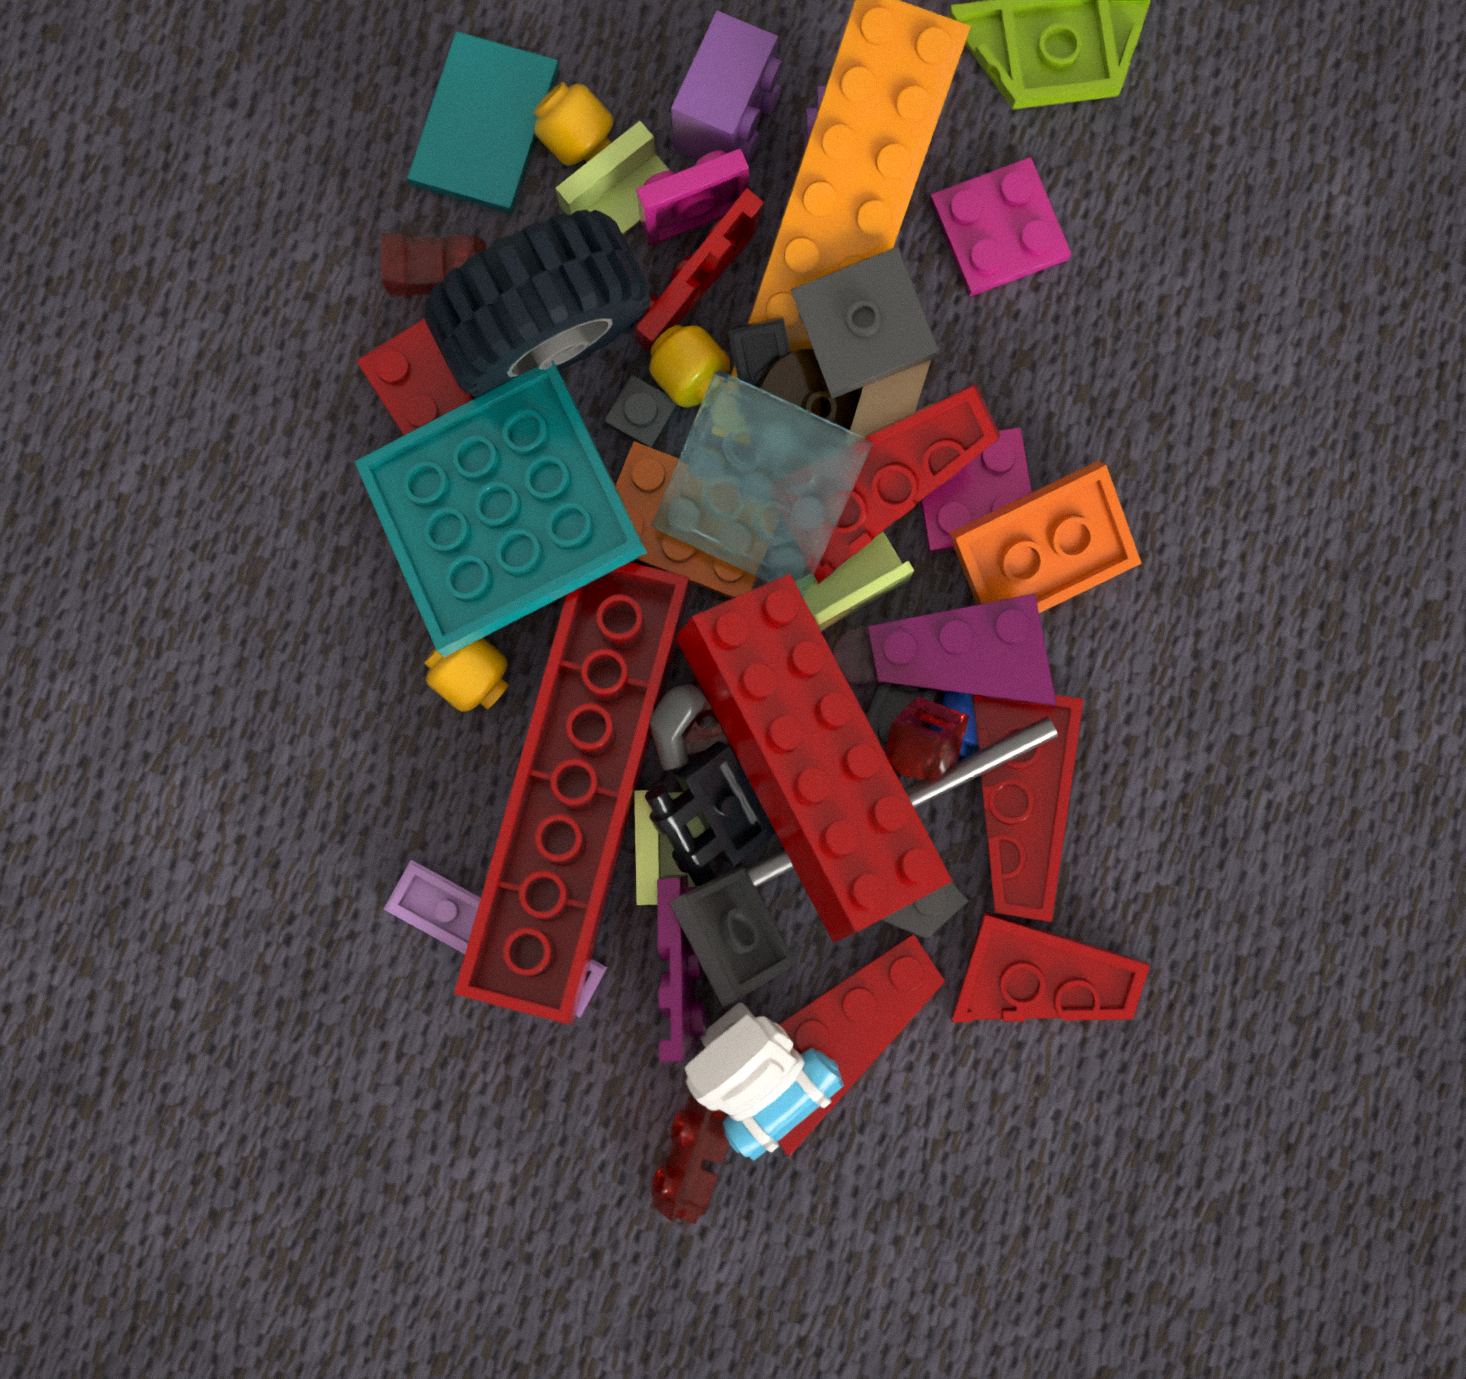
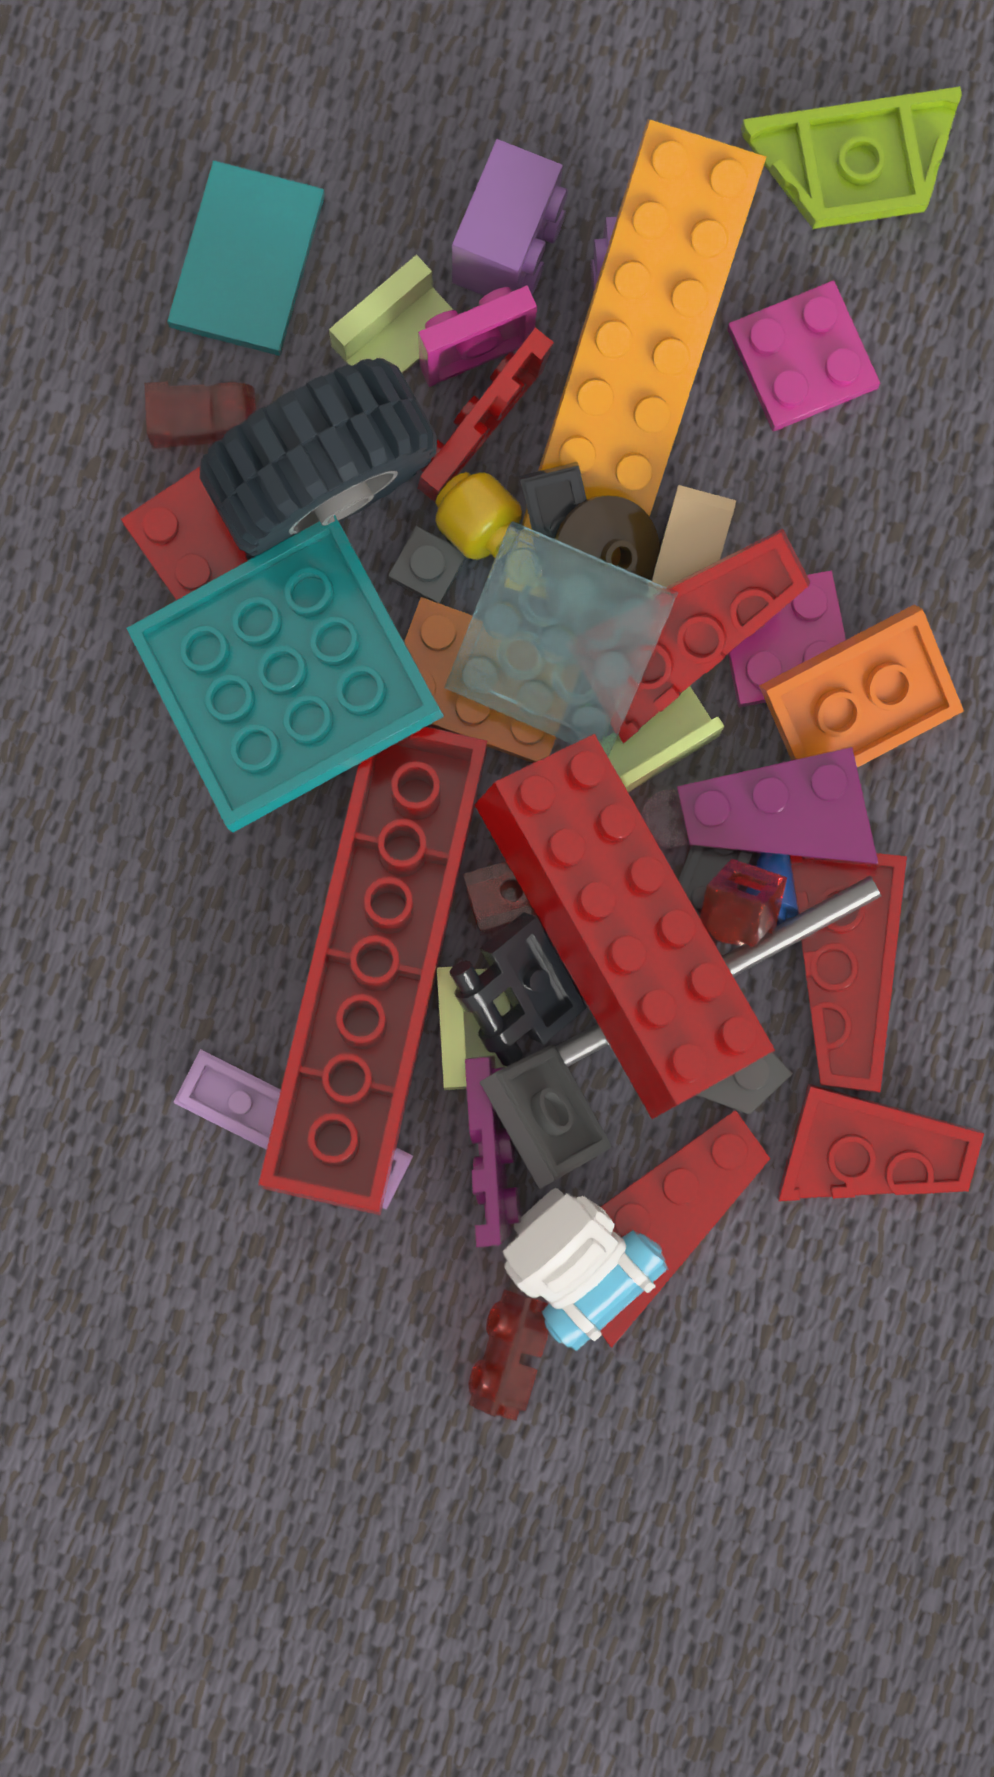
camera: 10 degrees left, 0 degrees up
yellow head [423,637,509,712] -> none
yellow head [533,82,614,166] -> none
dark grey arm [650,684,704,770] -> none
dark grey plate [791,246,940,399] -> none

